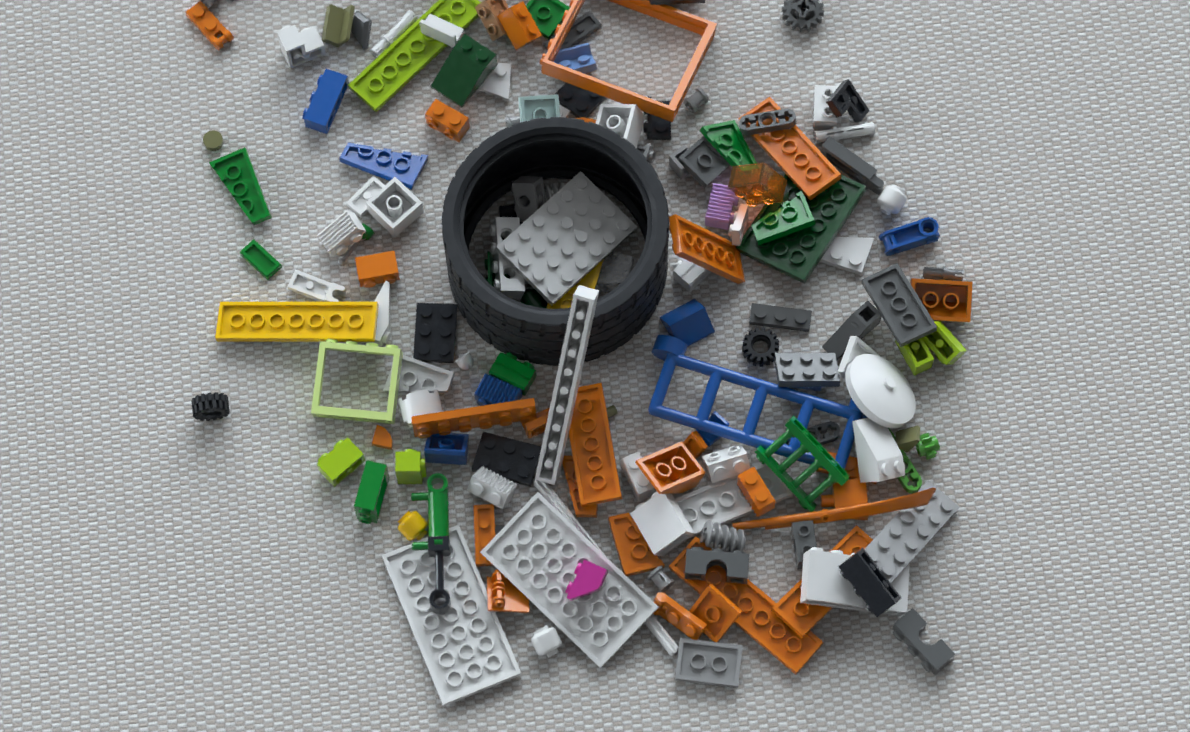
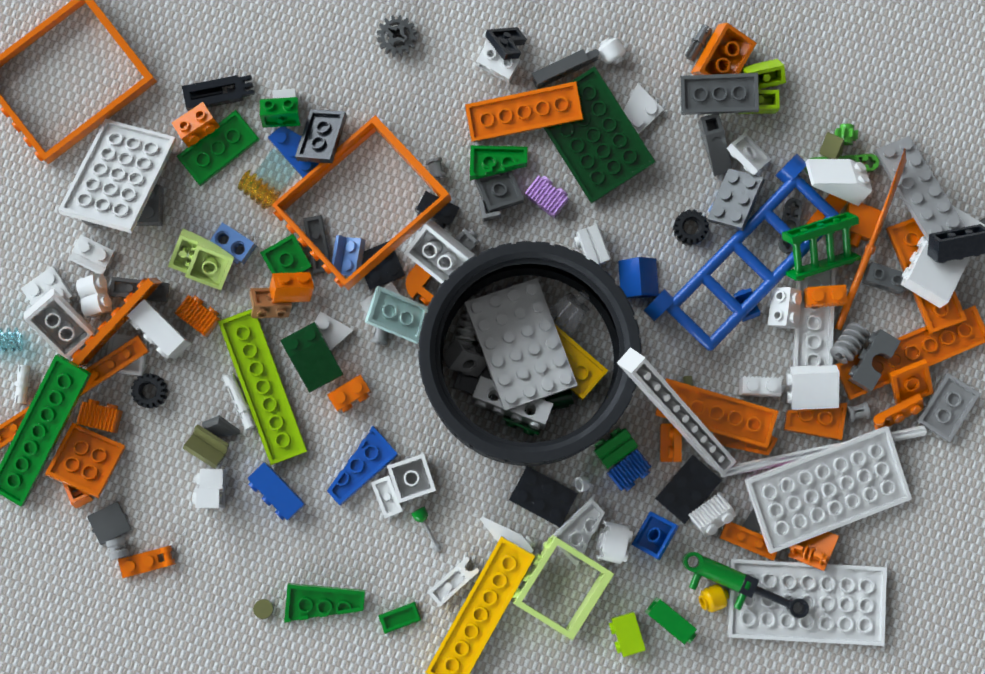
camera: 65 degrees left, 15 degrees up
white brick [317,210,366,256] -> none
orange brick [355,250,400,288] -> none
orange tile [372,425,393,450] -> none
lime brick [395,449,427,485] -> none
orange plate [411,398,536,438] -> none
white panel [420,14,464,48] -> none
white head [531,625,562,658] -> none
dark pink slope [565,559,608,601] -> none
orange slope [635,441,706,494] -> none
orange plate [669,214,745,284] -> none
orange tile [683,431,708,459] -> none
clear orange brick [728,163,787,206] -> none
white plate [729,204,749,246] -> none
dark grey beam [739,109,797,135] -> none
dark grey plate [749,303,812,332] -> none
green wing [752,190,815,245] -> none
white pin [814,122,875,144] -> none
white dish [845,354,916,428] -> none
blue piece [879,217,940,256] -> none

